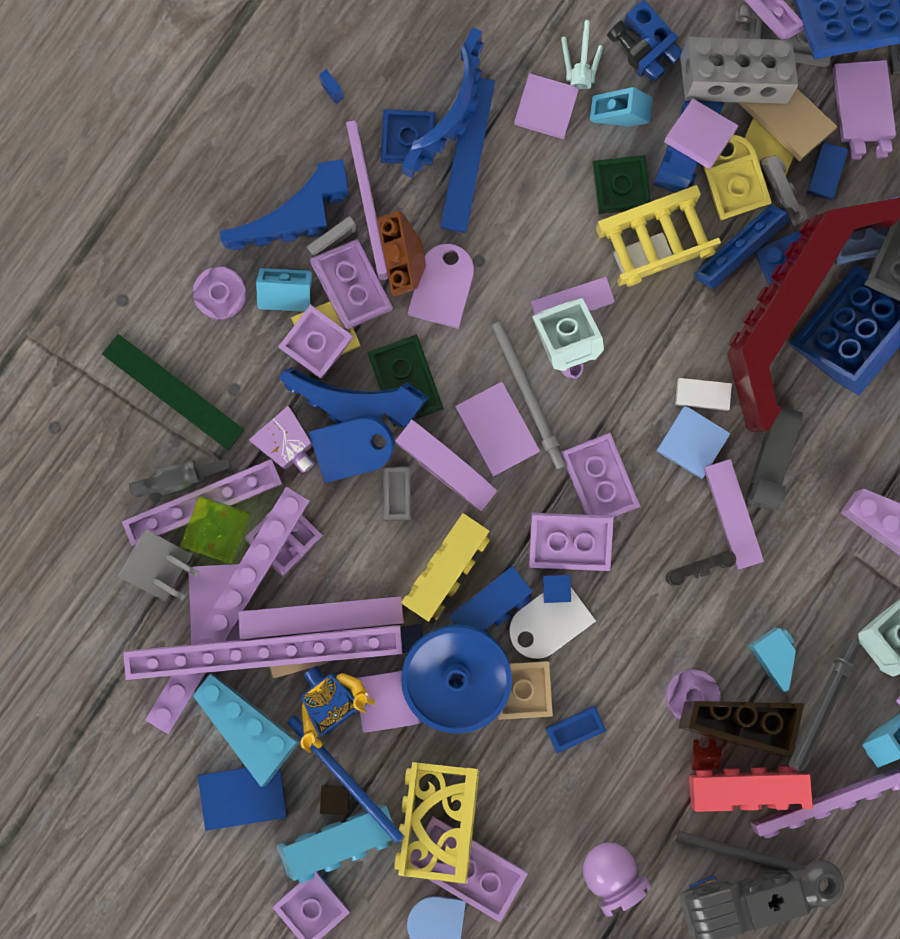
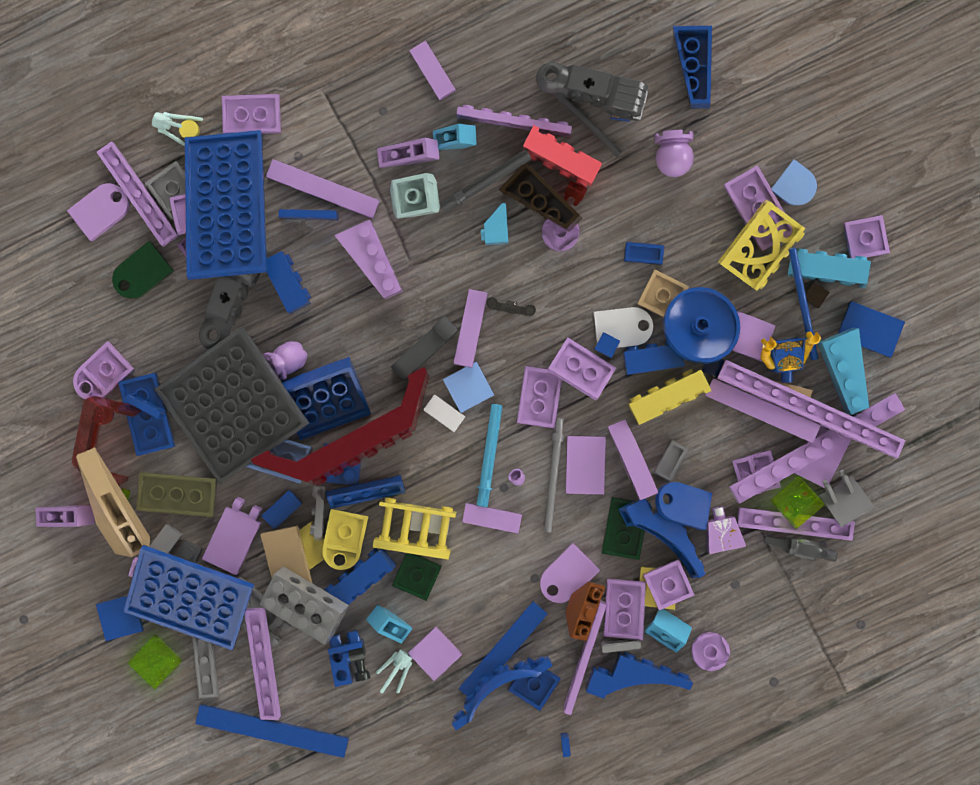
camera: 150 degrees left, 5 degrees up
dark green tile [102,334,245,451] -> none
light aqua slope [532,298,604,371] -> none
lavender tile [664,99,738,169] -> none
none -> medium azure axle [477,404,503,507]

